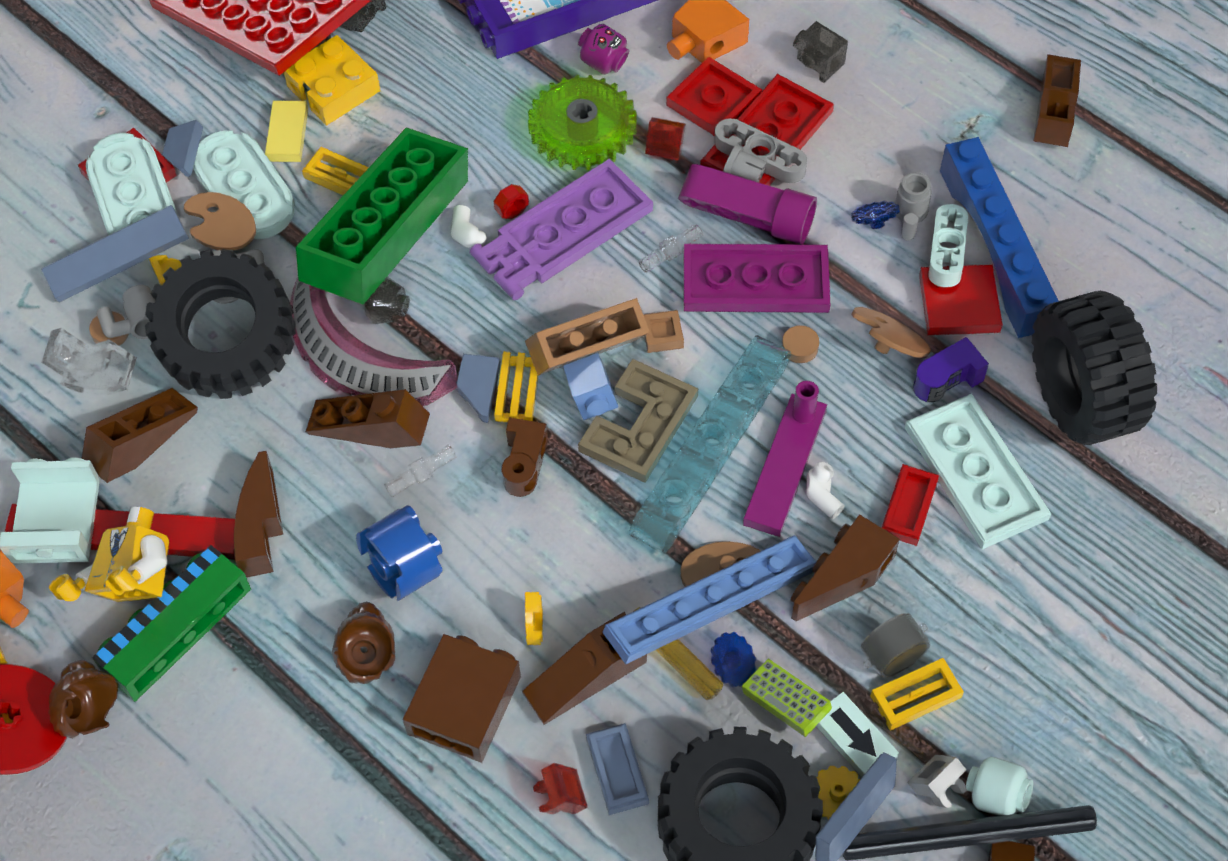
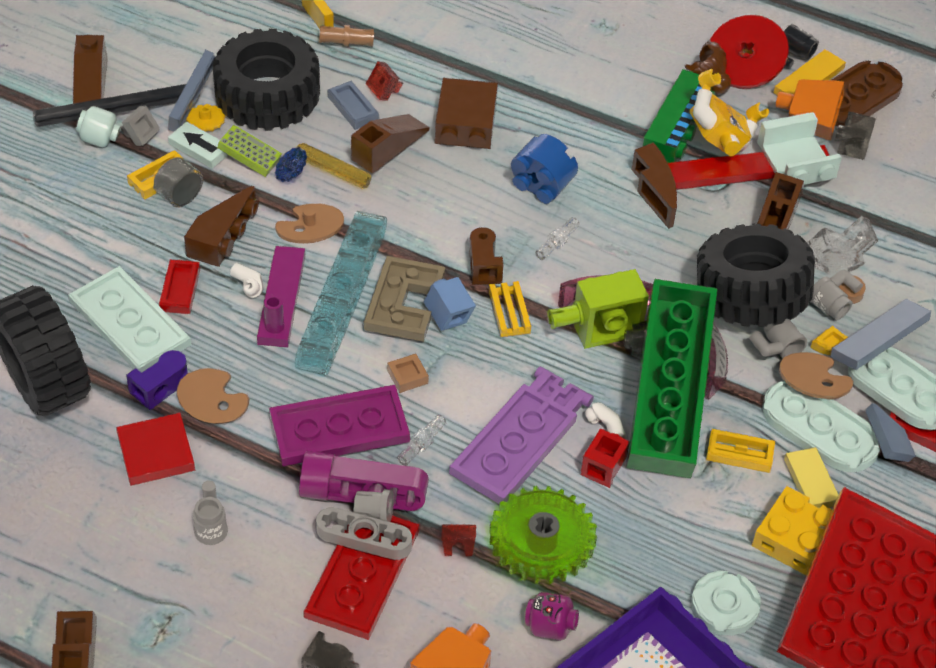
camera: 160 degrees right, 10 degrees down
reddish brown slope [305,389,430,449] -> none
reddish brown piece [332,601,396,684] -> none
sand blue tile [456,353,501,423] -> none
red tile [493,184,529,219] -> none
medium nougat brick [525,298,650,375] -> none
yellow tile [525,592,543,645] -> none
medium blue tile [603,535,816,664] -> none
red tile [666,57,762,136] -> none
medium nougat tile [782,325,819,363] -> none
clear blue piece [851,201,900,229] -> none
light aqua beam [928,204,968,287] -> none
blue arch [940,137,1059,339] -> none
none -> lime brick [547,269,649,349]
none -> red brick [580,428,630,488]
none -> light aqua tile [691,570,761,636]

